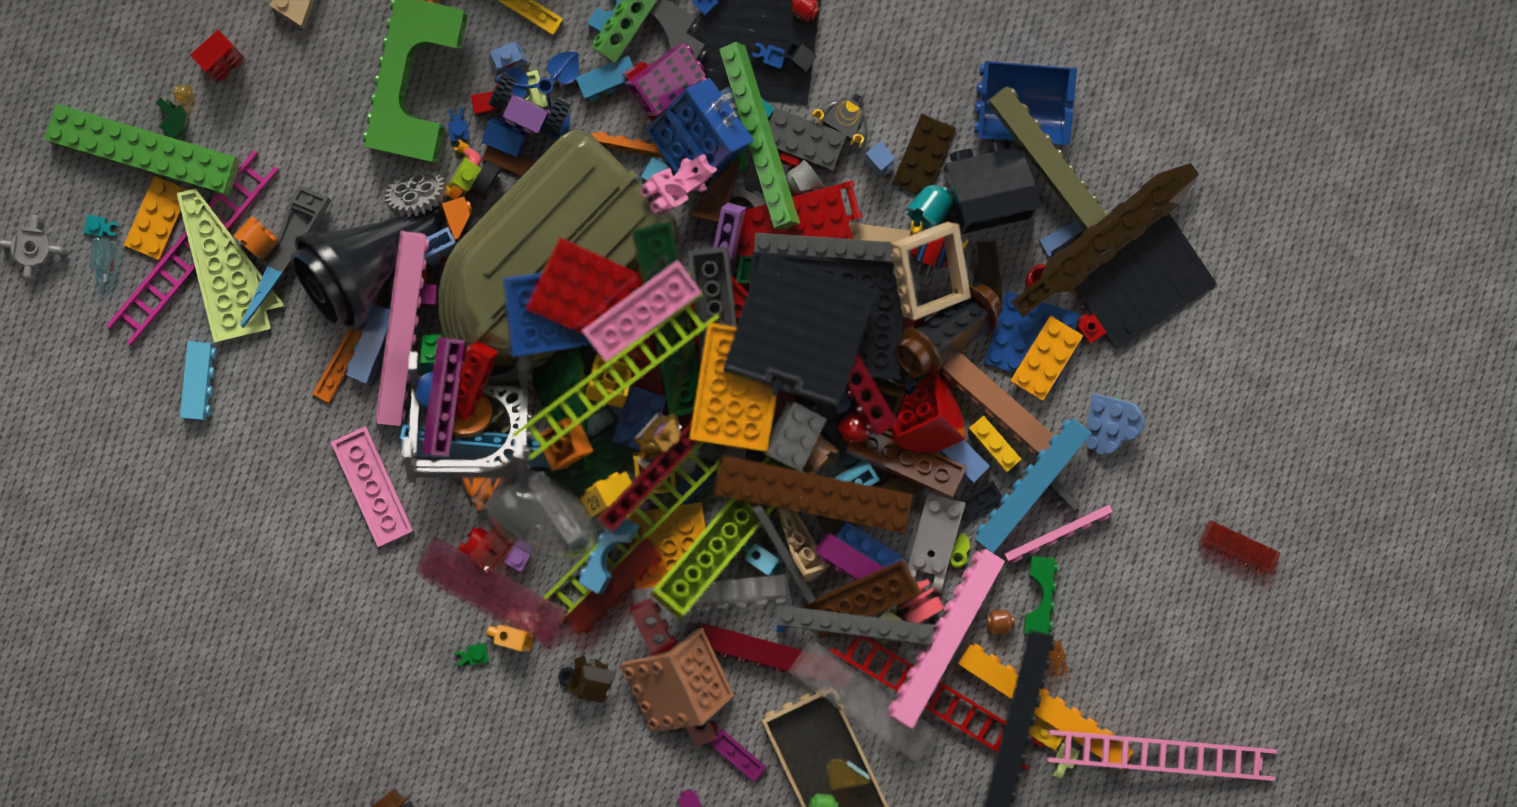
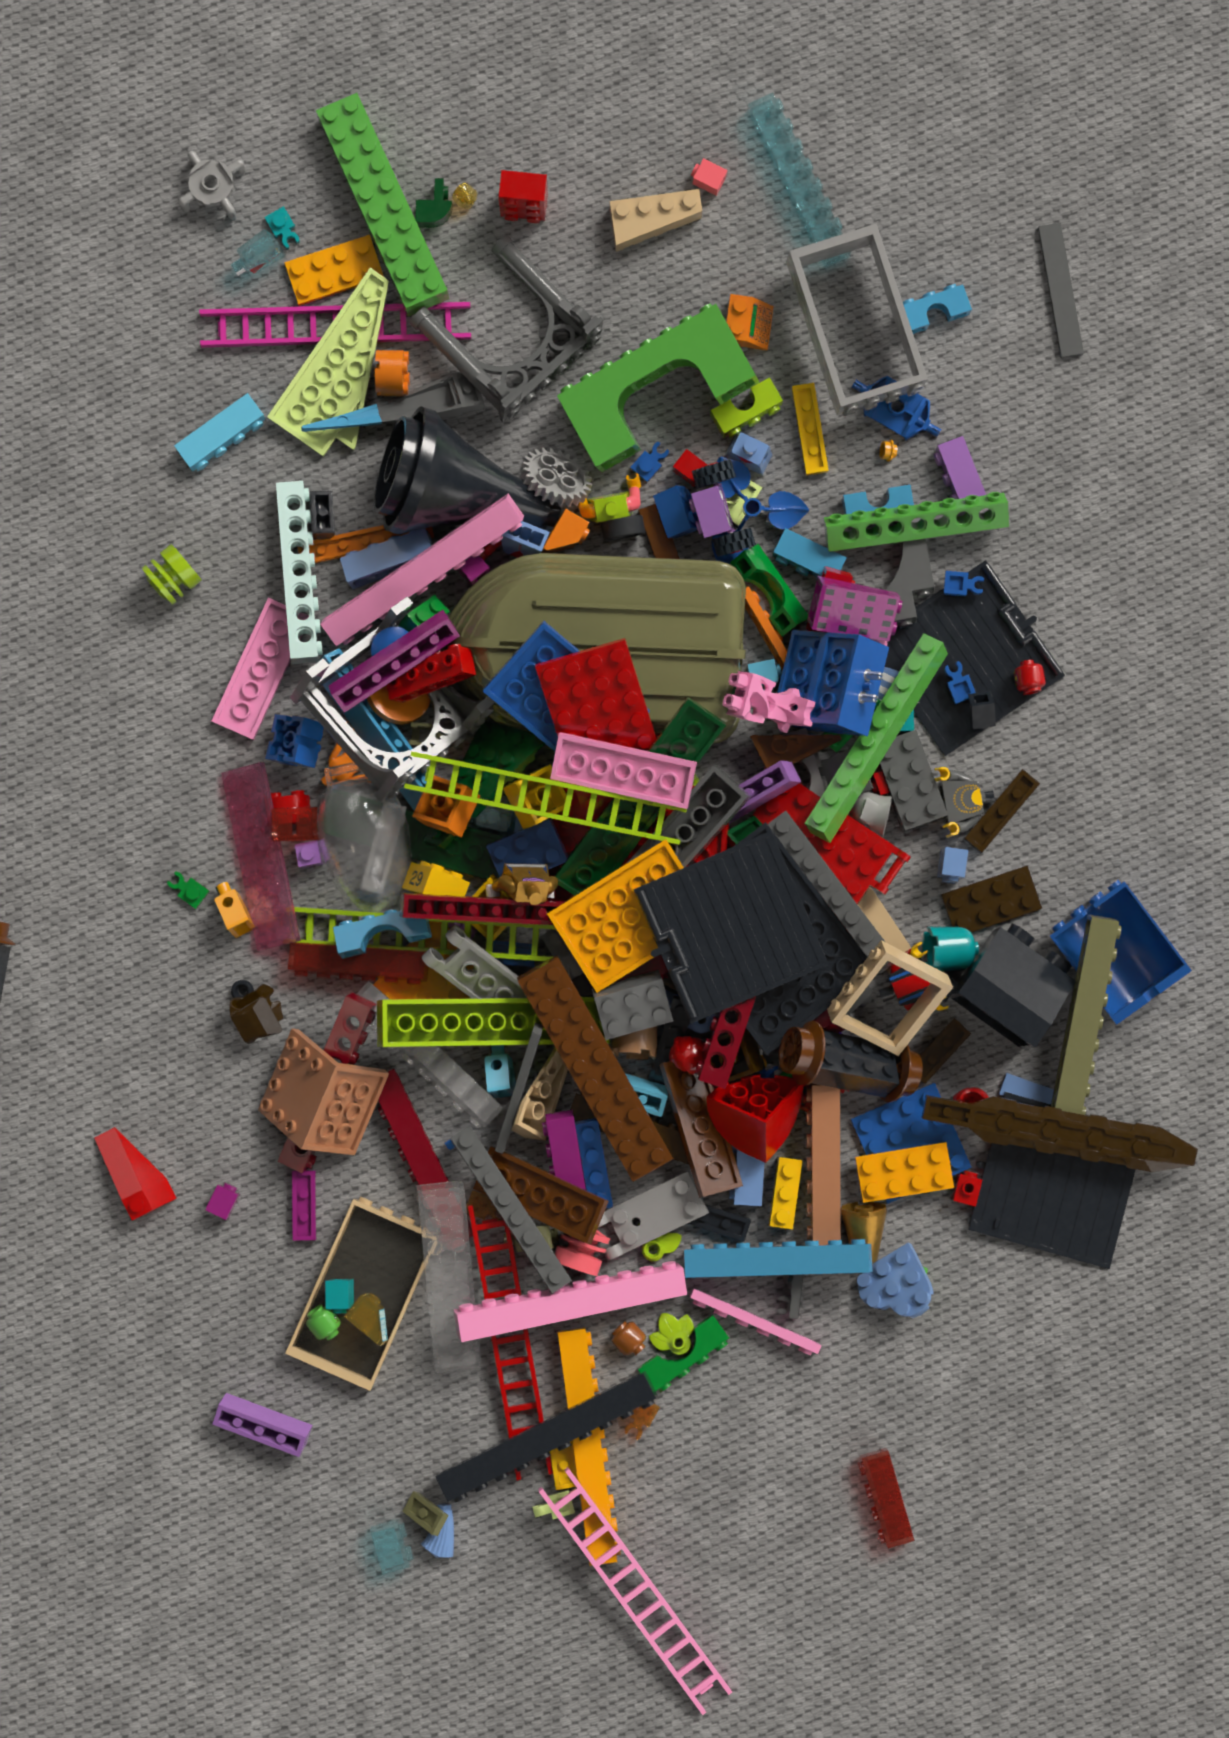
camera: 45 degrees right, 0 degrees up
none -> lime wheel [142,544,202,605]
none -> blue brick [265,714,324,768]
none -> light aqua brick [276,481,323,664]
none -> black brick [309,491,335,540]
none -> teal brick [325,1279,354,1313]
none -> dark grey arch [410,235,604,422]
none -> light grey hinge [422,925,527,999]
none -> clear orange plate [464,1190,502,1221]
none -> lime plate [649,1313,694,1355]
none -> lime arch [710,377,783,438]
none -> green arch [730,544,808,636]
none -> pearl gold cone [841,1201,887,1266]
none -> dark brown plate [964,769,1040,853]

